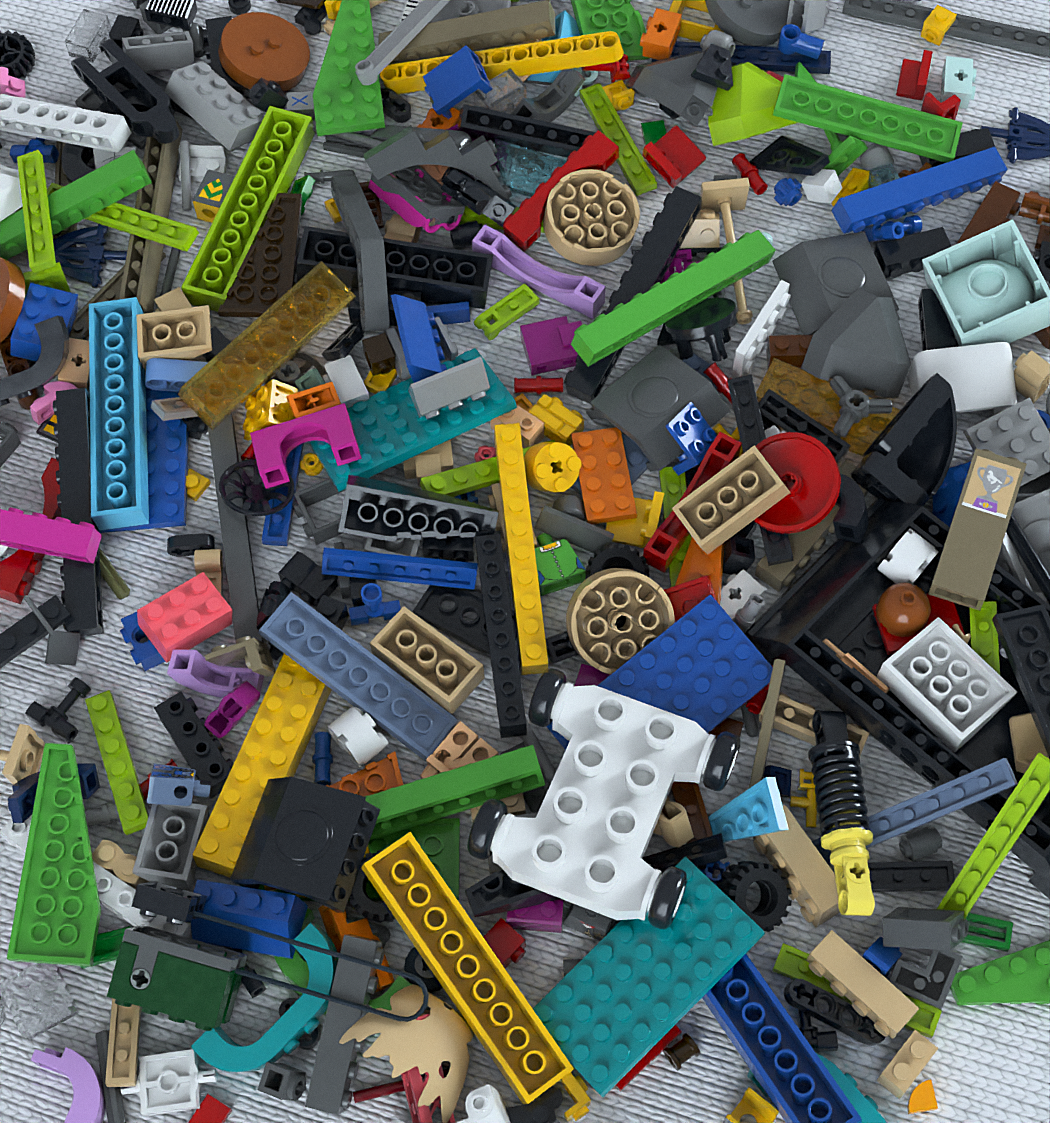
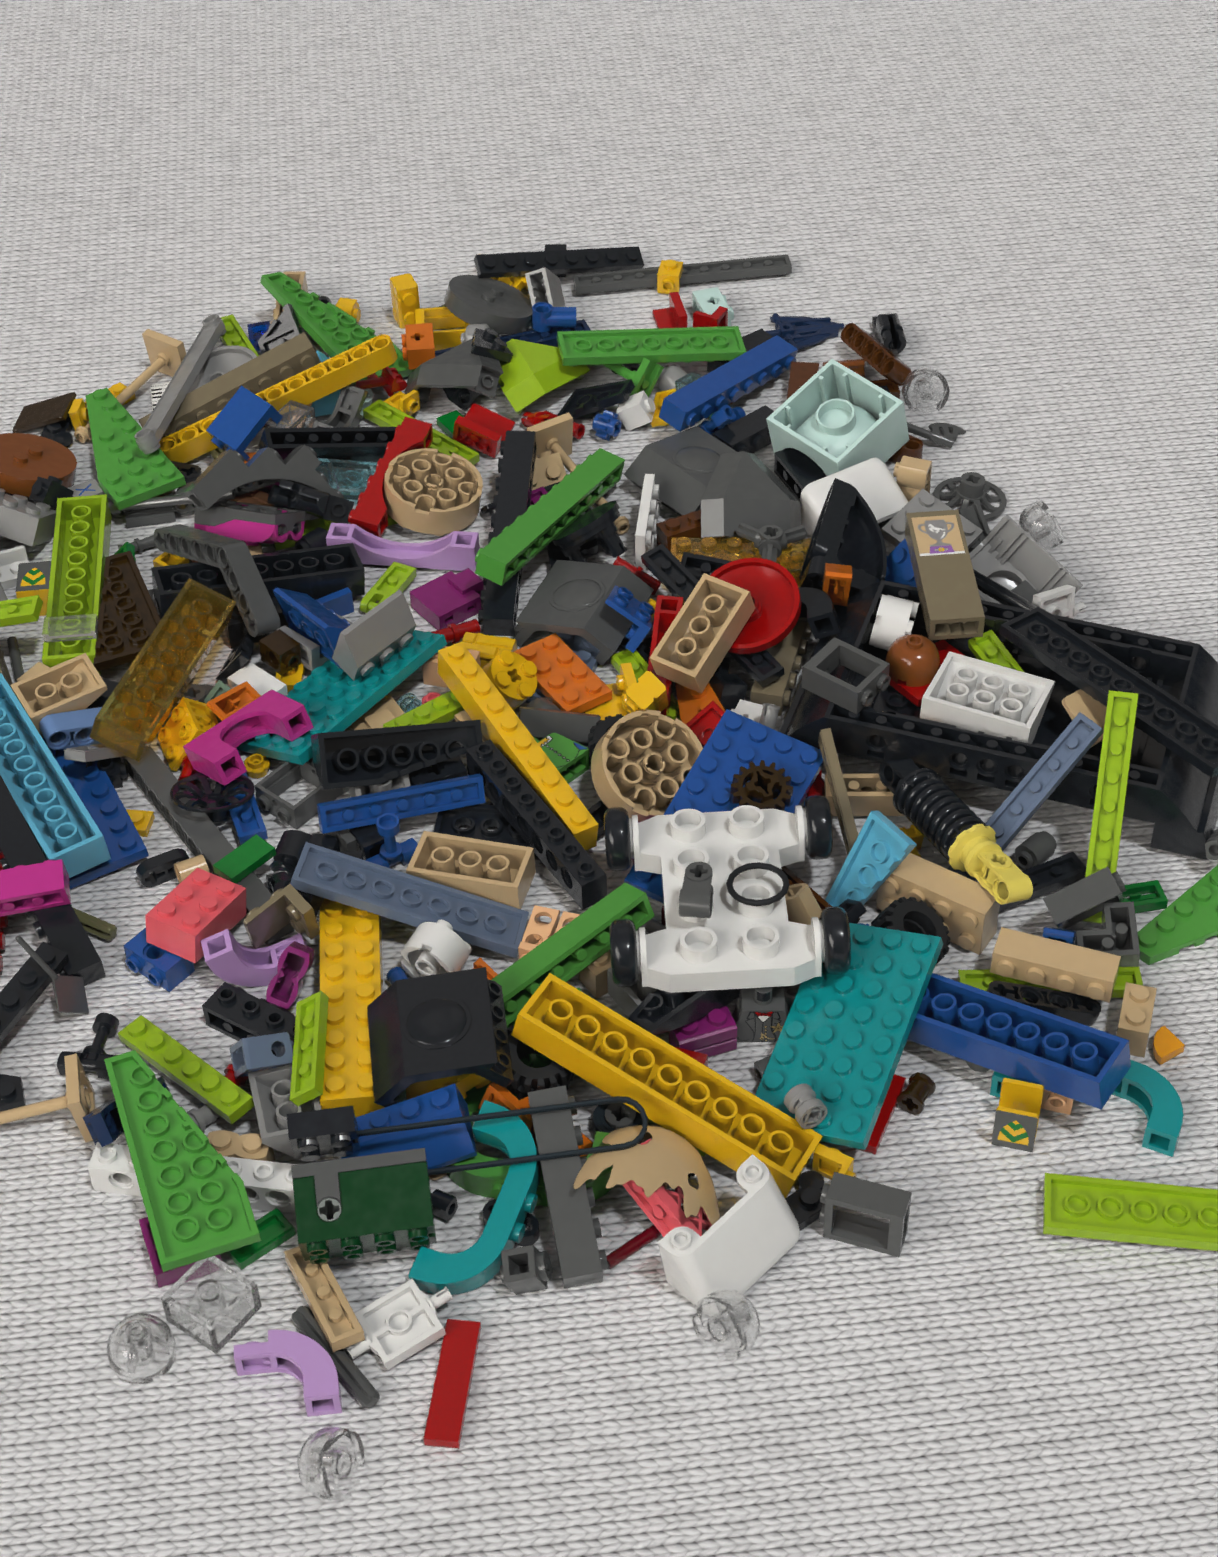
camera: 25 degrees left, 20 degrees down
none -> clear tile [42,614,98,642]
none -> green tile [213,834,276,883]
none -> lime plate [290,991,329,1106]
none -> clear light blue bush [397,693,423,713]
none -> red pin [521,411,557,427]
none -> yellow brick [625,671,668,714]
none -> dark grey piece [679,862,714,918]
none -> black piece [726,862,790,906]
none -> dark brown gear [730,760,793,811]
none -> light grey wheel [784,1084,828,1129]
none -> dark grey window [802,637,891,714]
none -> orange slope [822,563,852,606]

